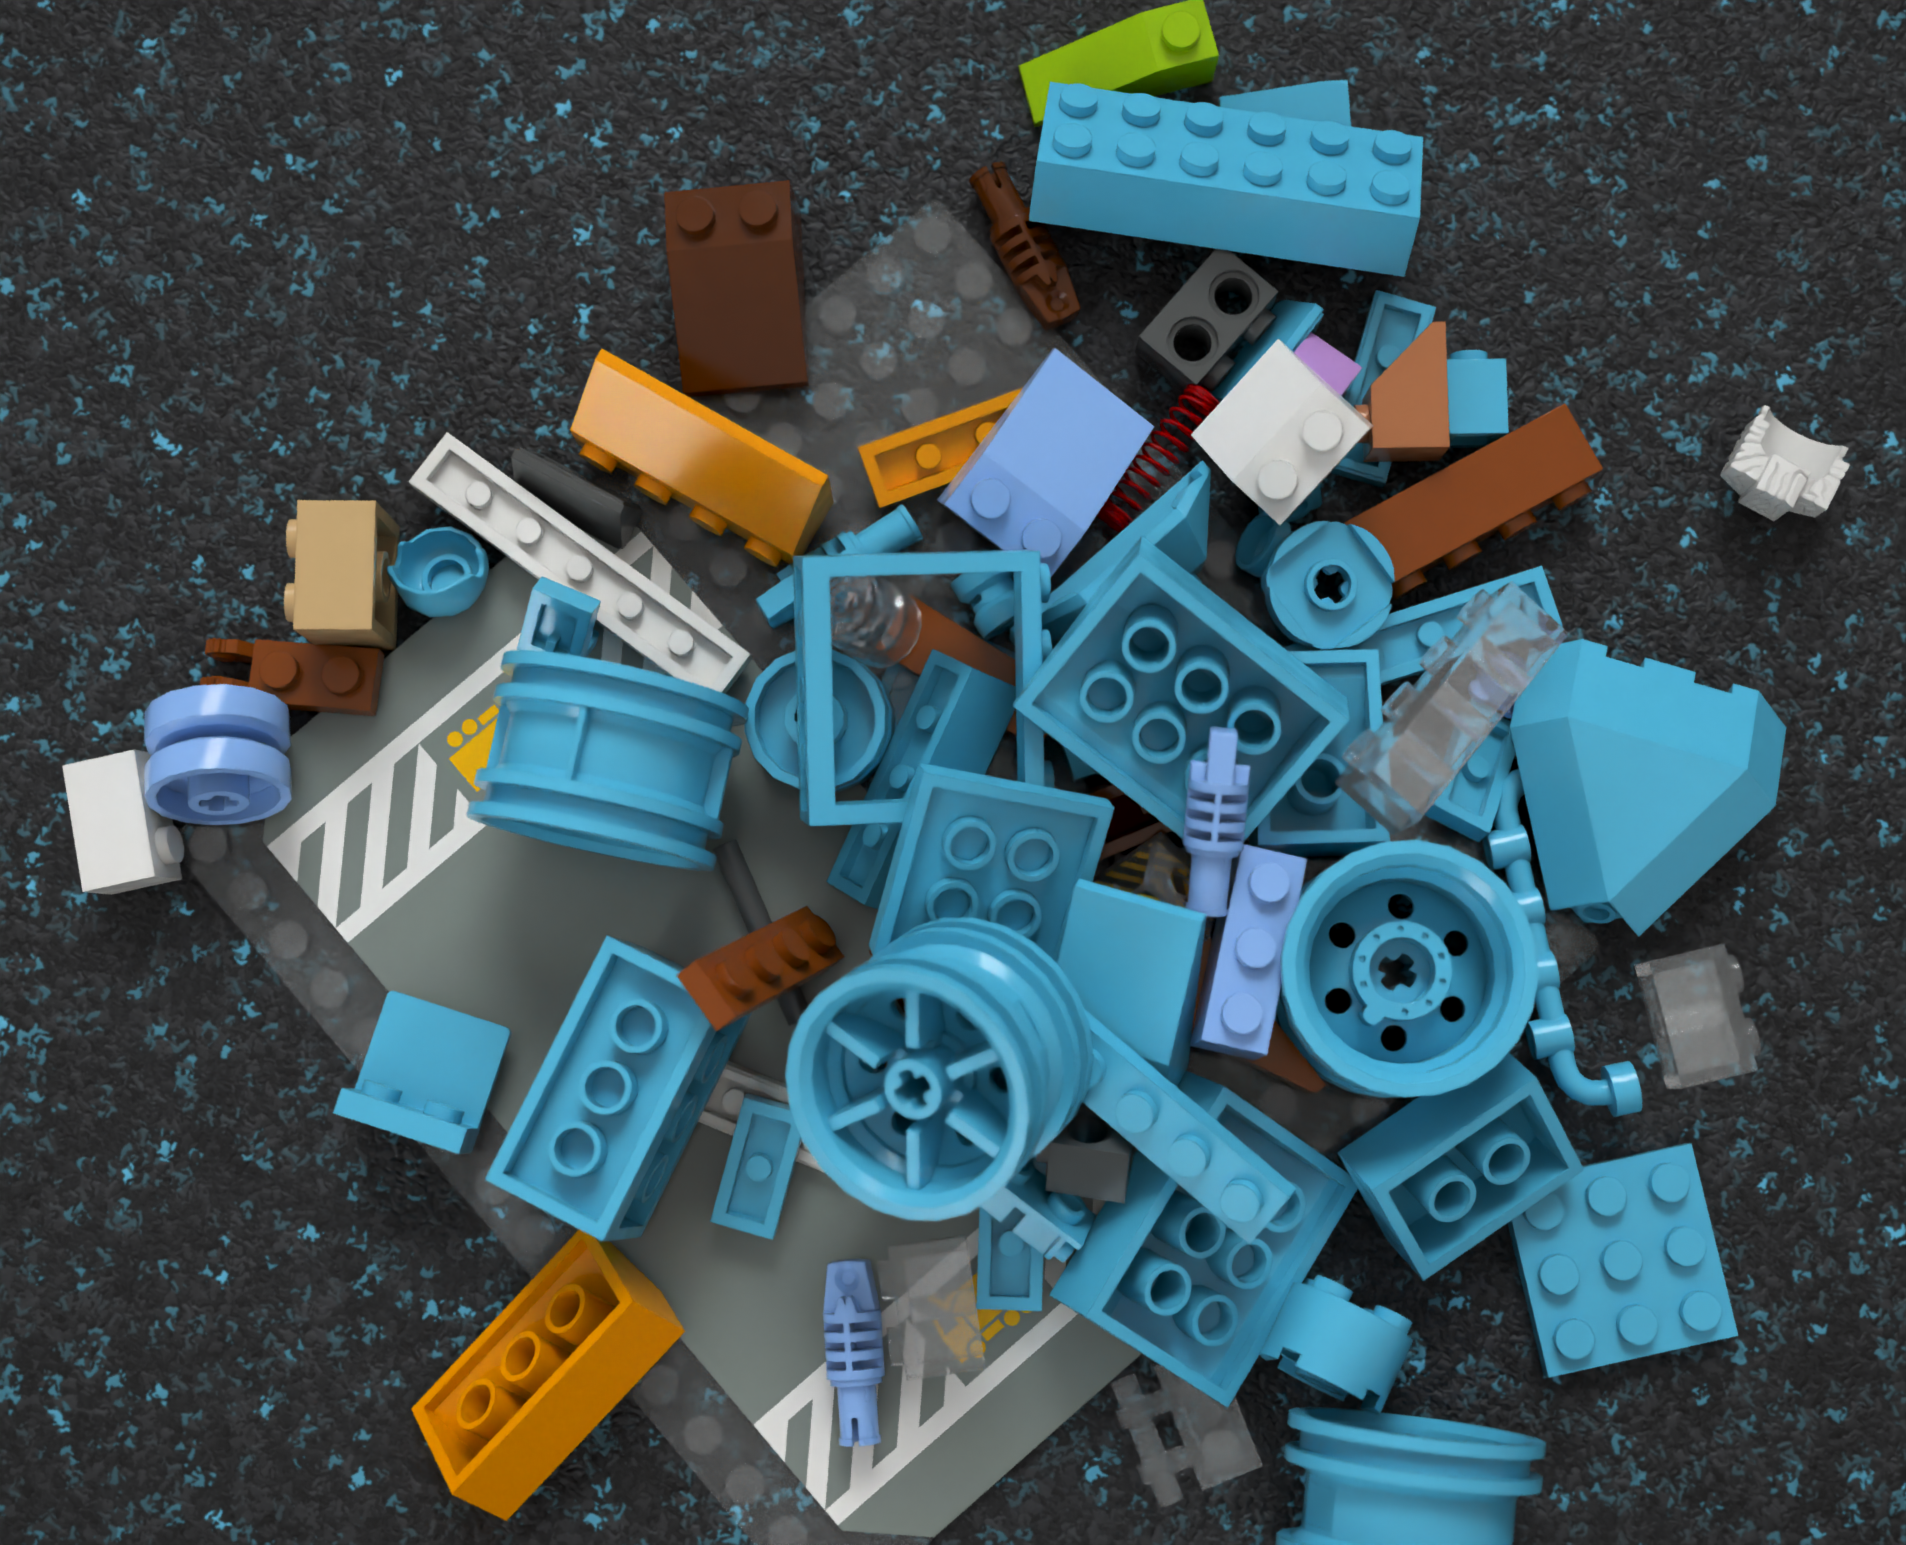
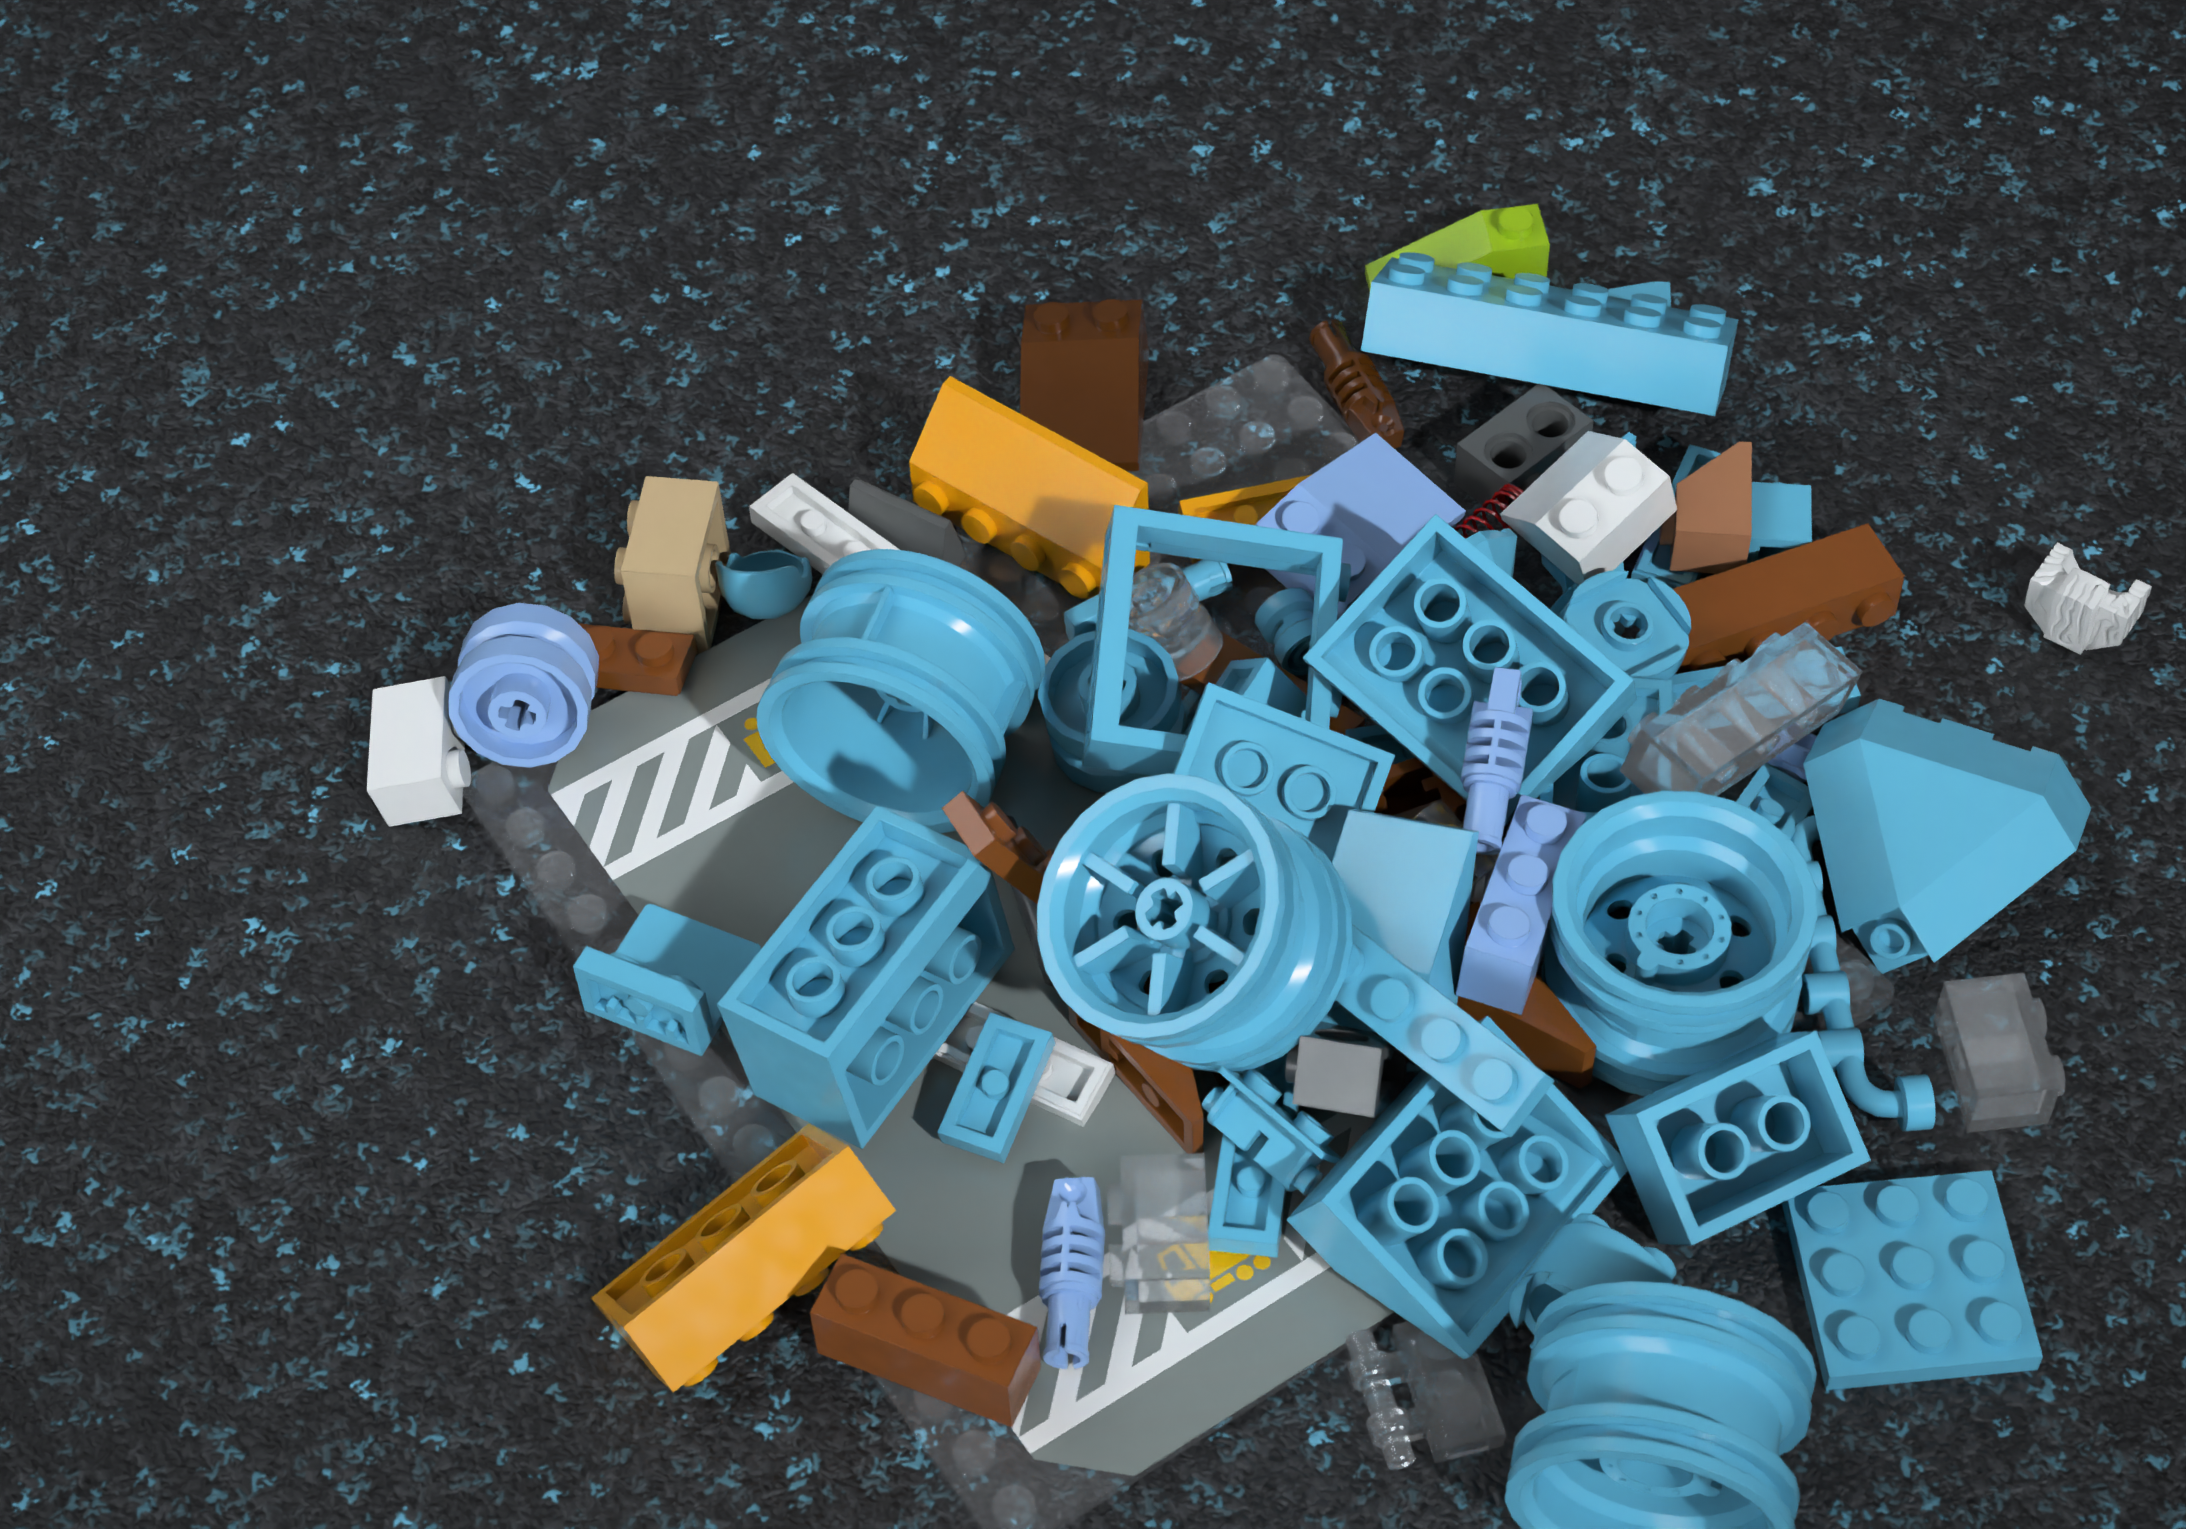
camera: 10 degrees right, 30 degrees down
none -> dark orange brick [810,1253,1041,1427]

